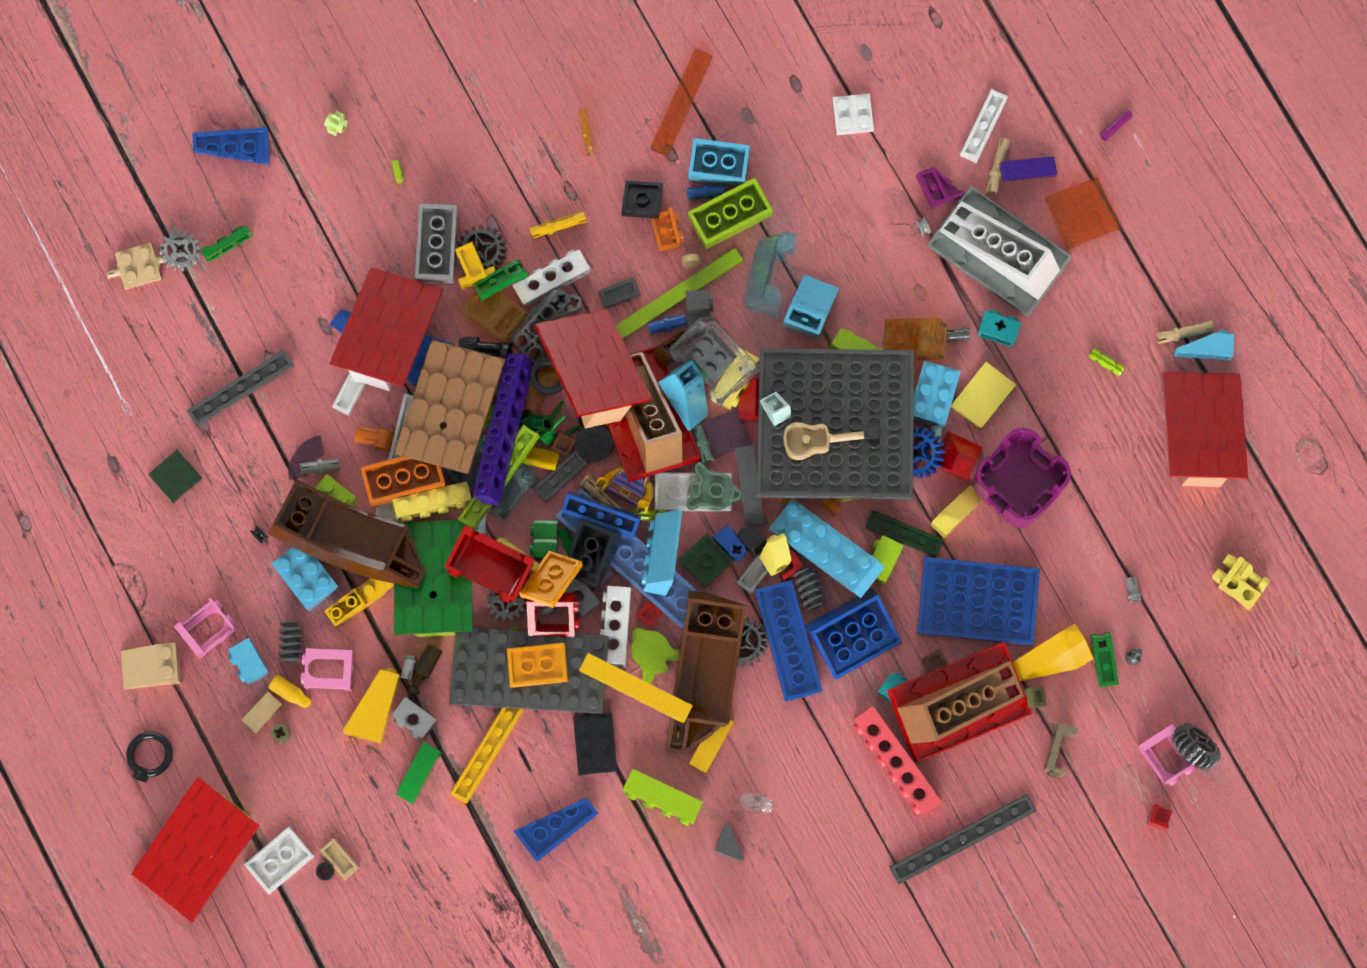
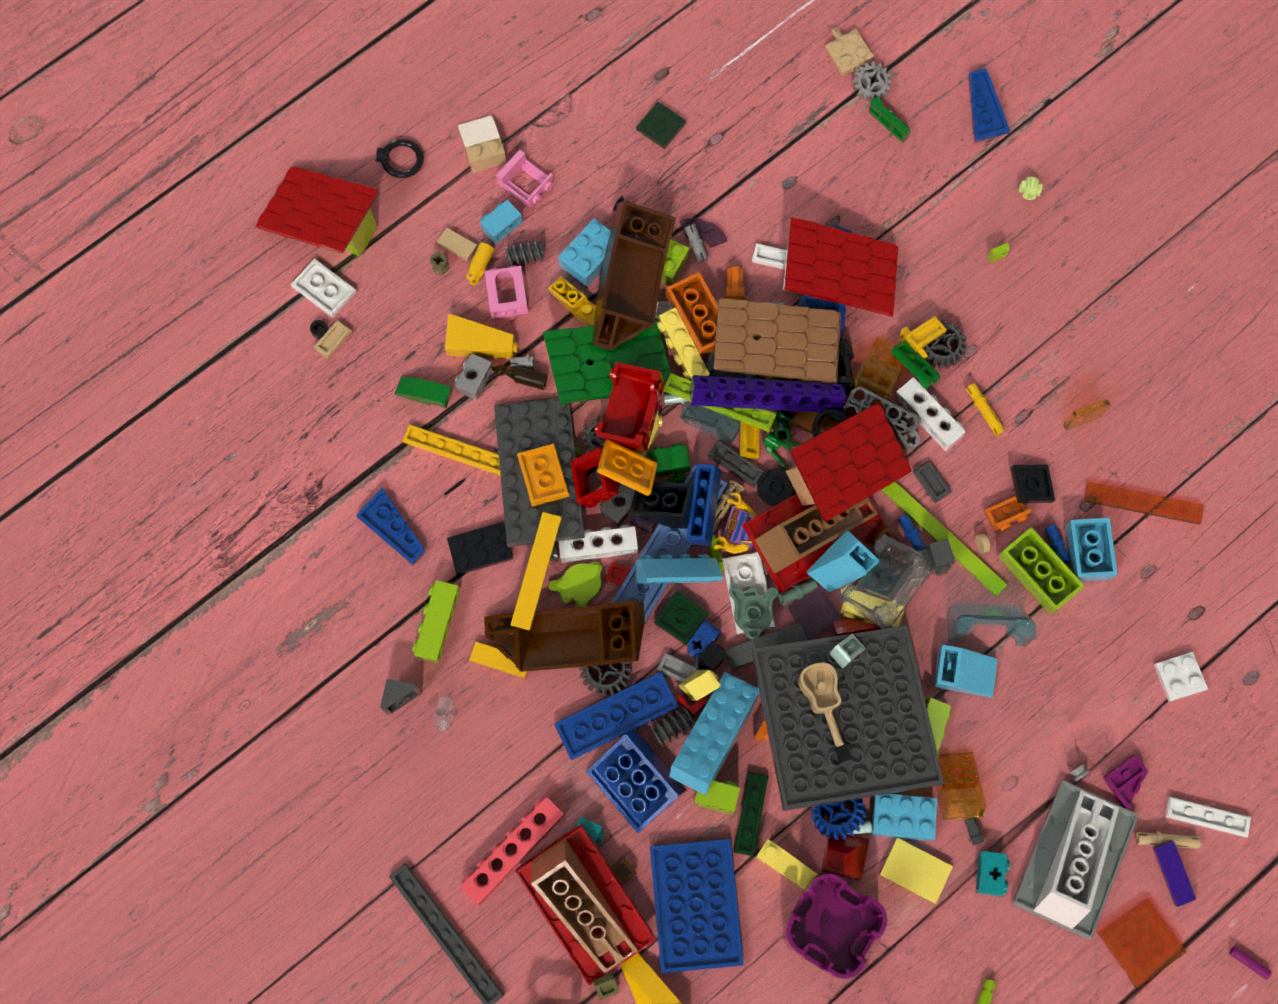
camera: 80 degrees right, 5 degrees down
dark grey plate [187,350,295,427] -> none
light grey brick [415,204,459,284] -> none
reddish brown plate [550,430,576,457] -> none

